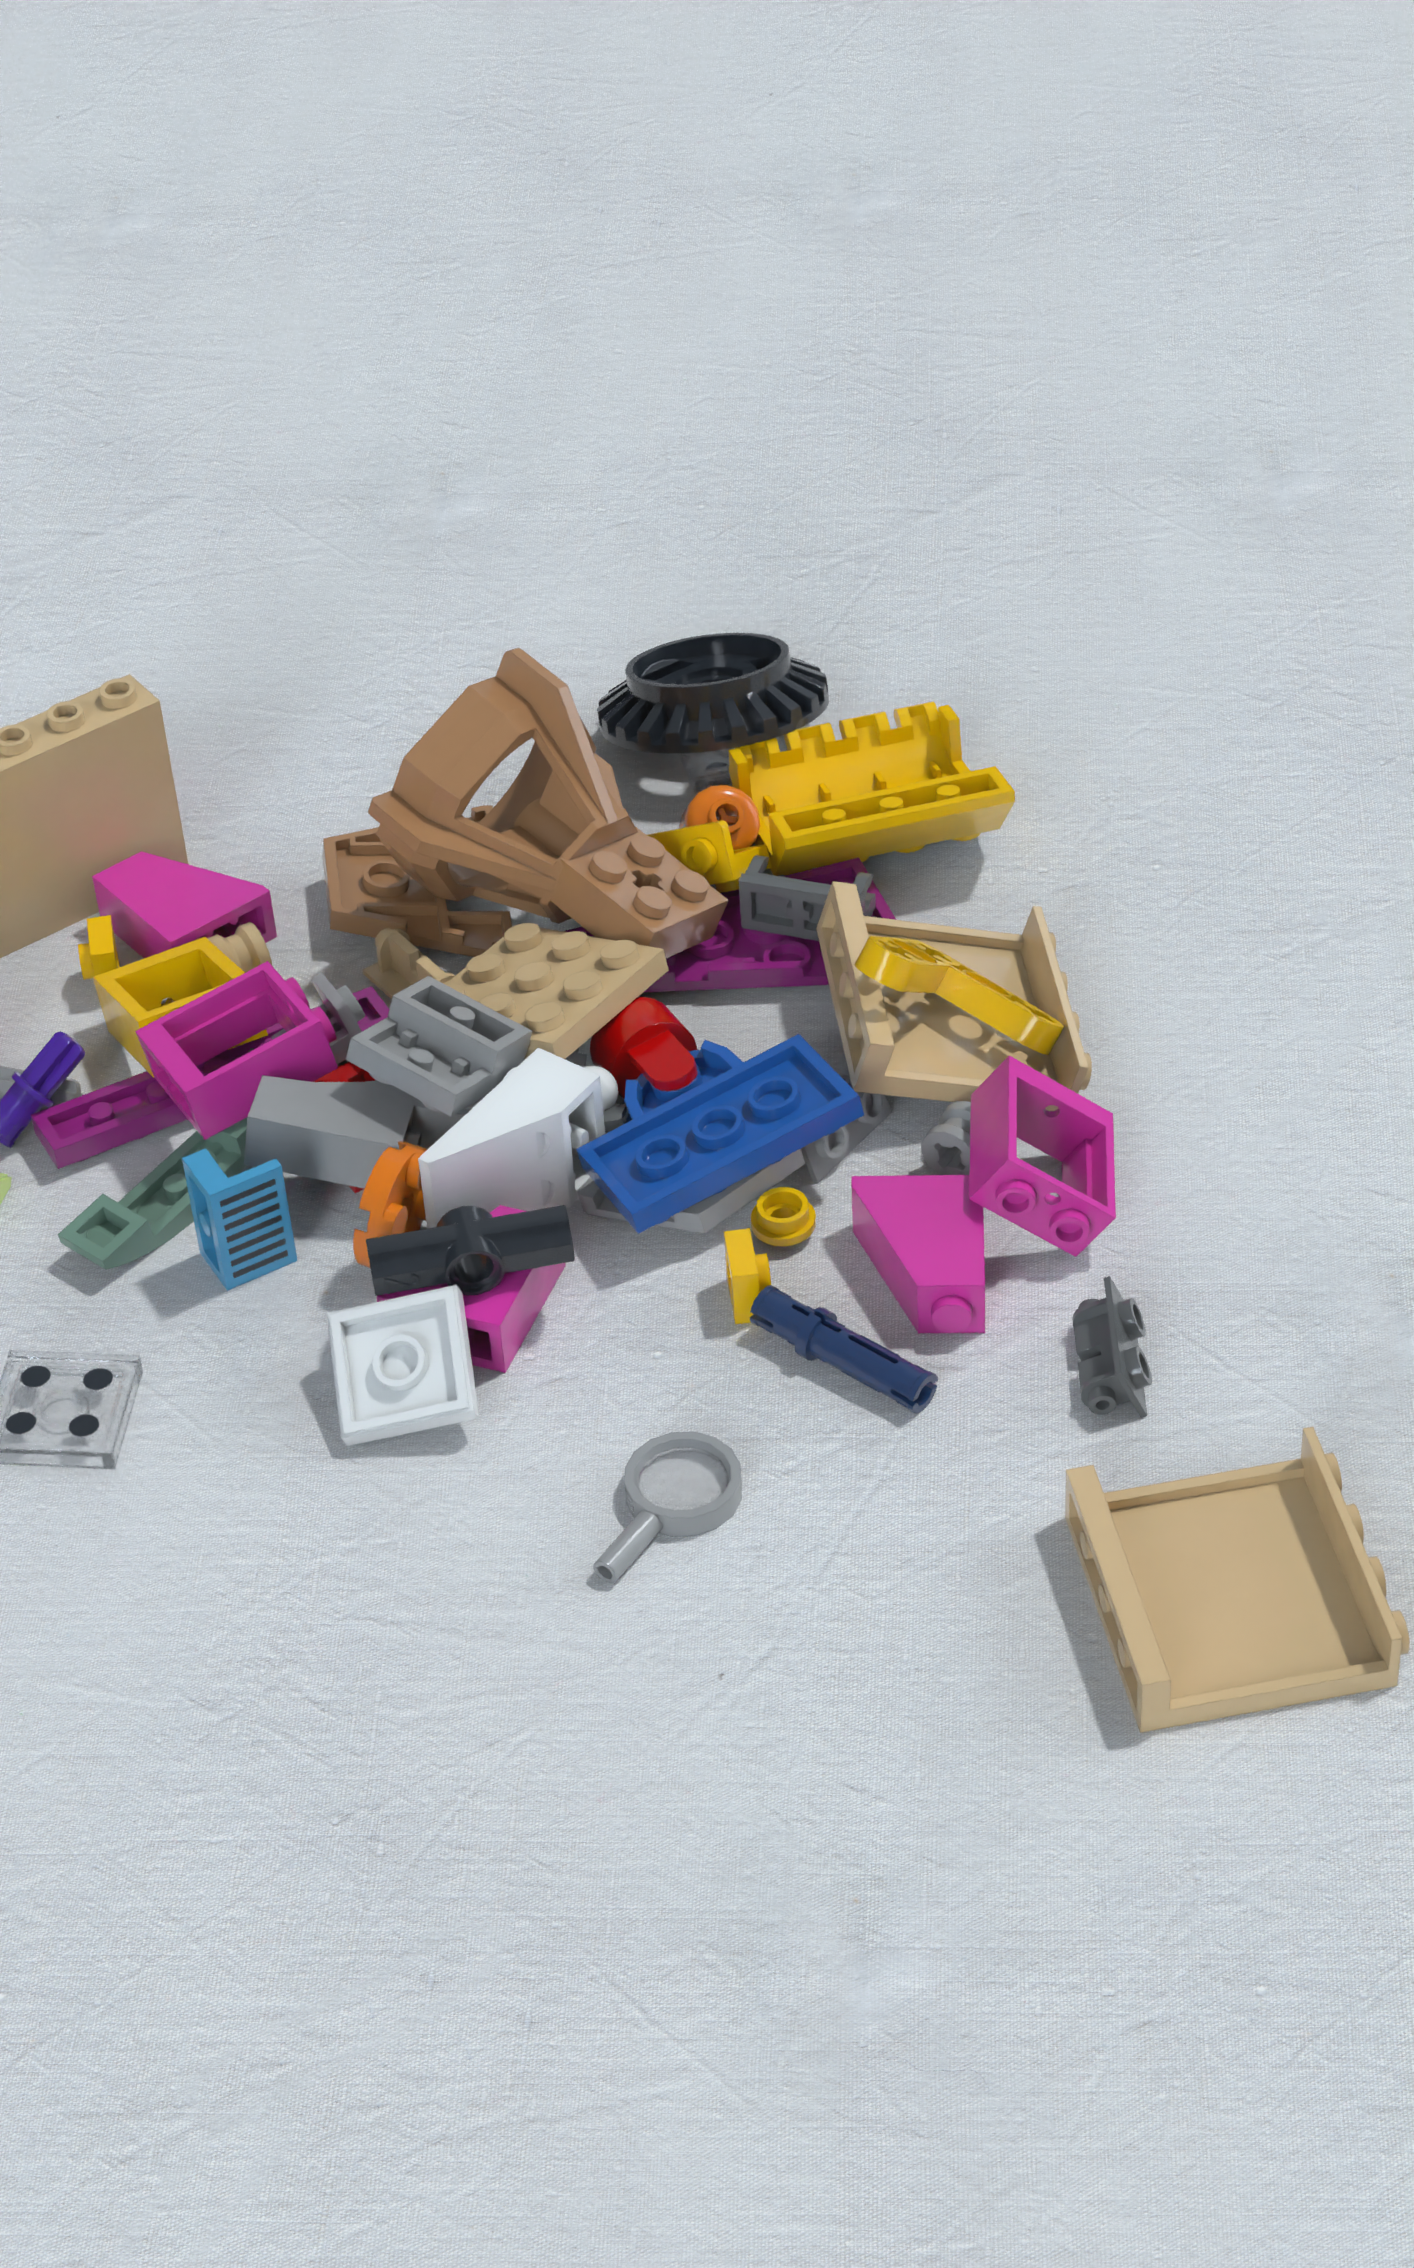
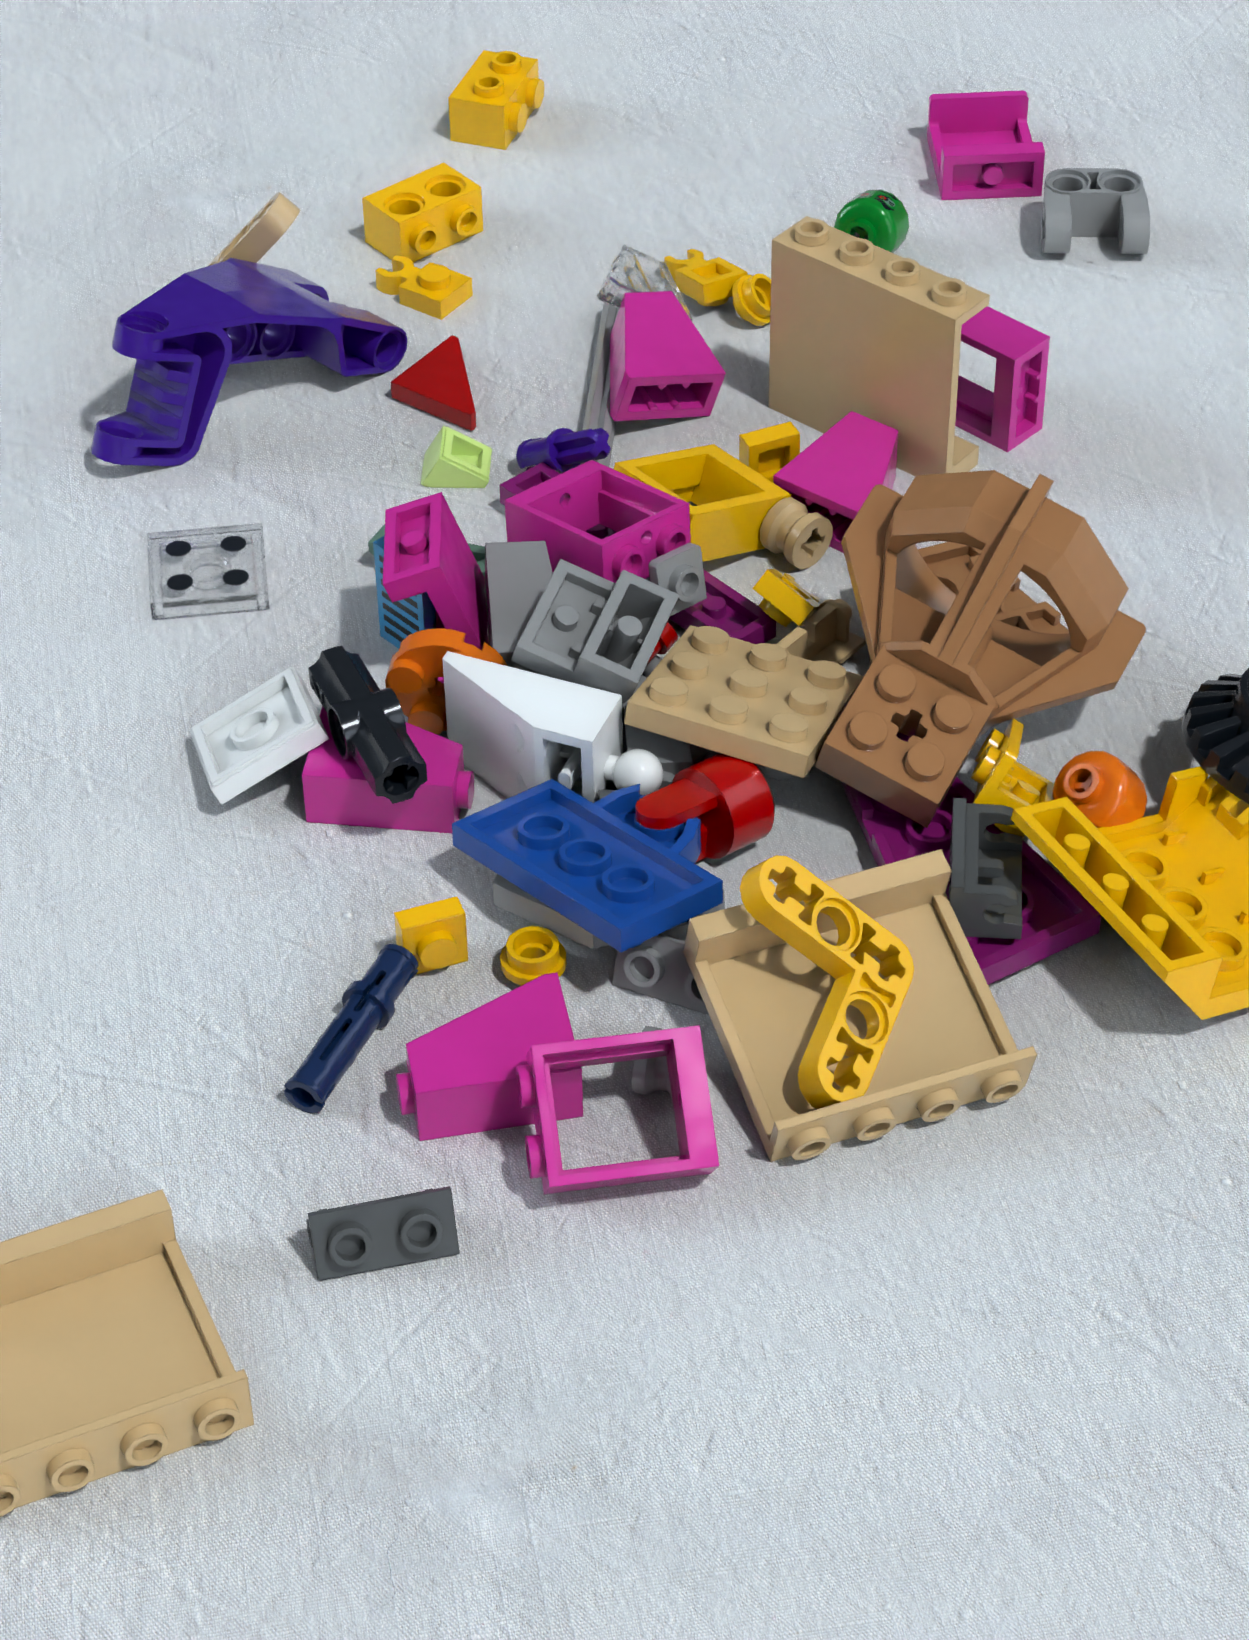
camera: 75 degrees right, 0 degrees up
light grey piece [593,1432,742,1583] -> none
none -> dark pink panel [383,492,489,684]
none -> yellow plate [752,569,820,627]

